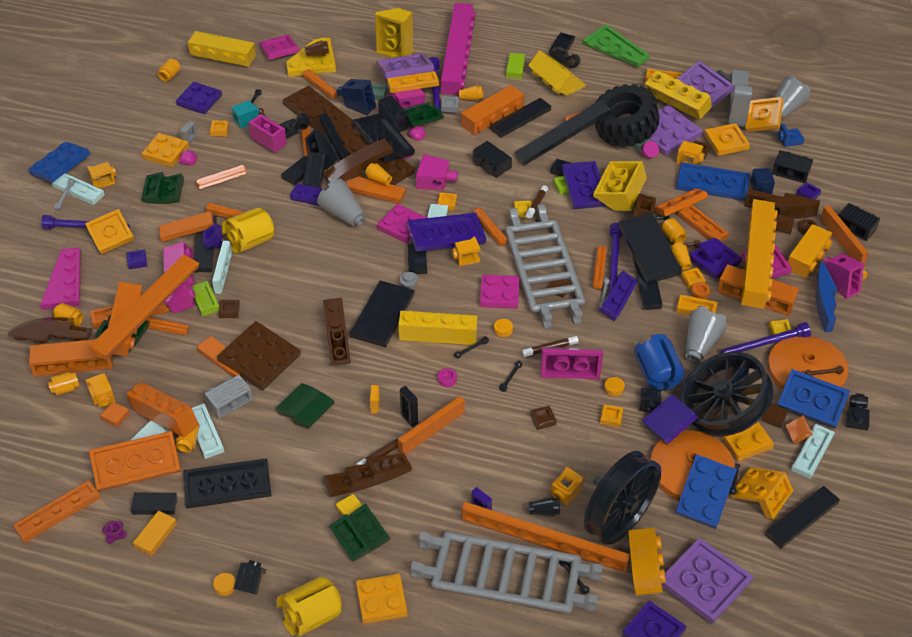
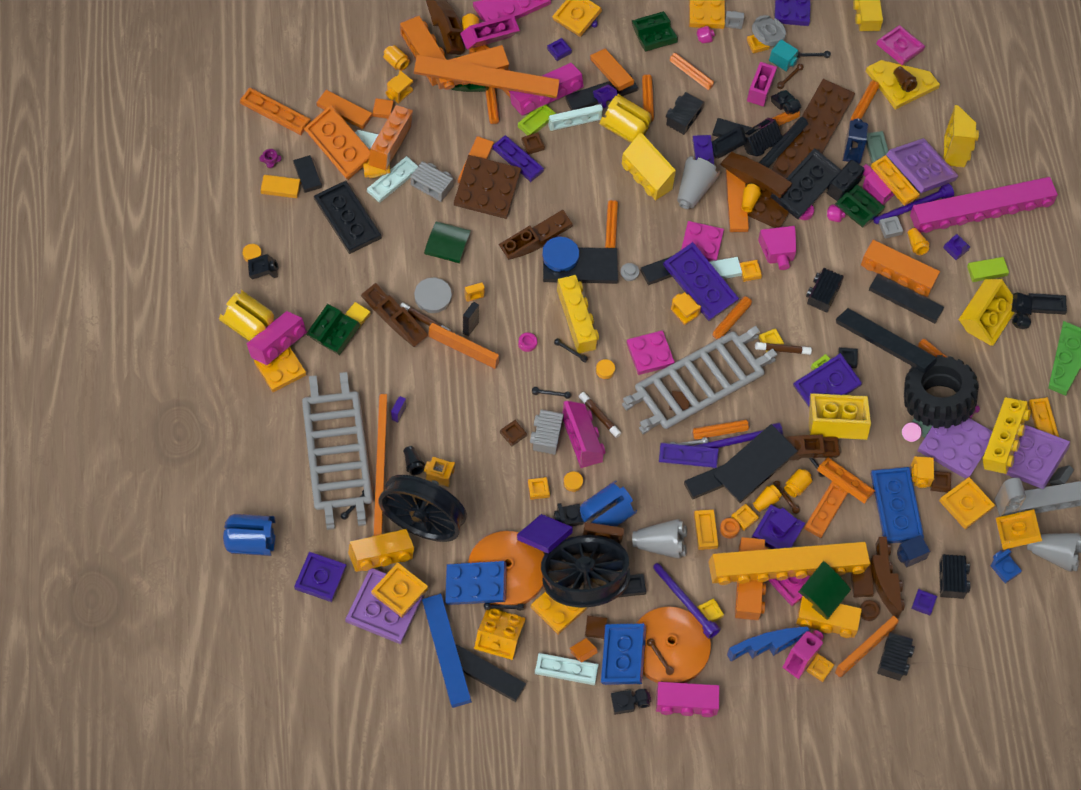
camera: 65 degrees right, 15 degrees up
none -> dark pink brick [246,311,307,365]
none -> orange tile [316,90,372,129]
none -> light orange plate [371,562,428,618]
none -> light grey tile [414,278,452,313]
none -> blue tile [422,594,472,708]
none -> dark pink brick [460,14,520,50]
none -> dark purple tile [492,135,544,182]
none -> light grey brick [530,409,563,455]
none -> blue tile [542,237,579,272]
none -> reddish brown tile [583,522,624,543]
none -> orange axle [605,200,618,248]
none -> yellow slope [622,133,676,201]
none -> dark pink brick [656,682,719,717]
none -> black brick [666,92,704,135]
none -> light grey tile [752,15,786,47]
none -> dark green slope [798,561,851,620]
none -> dark purple tile [943,234,970,260]

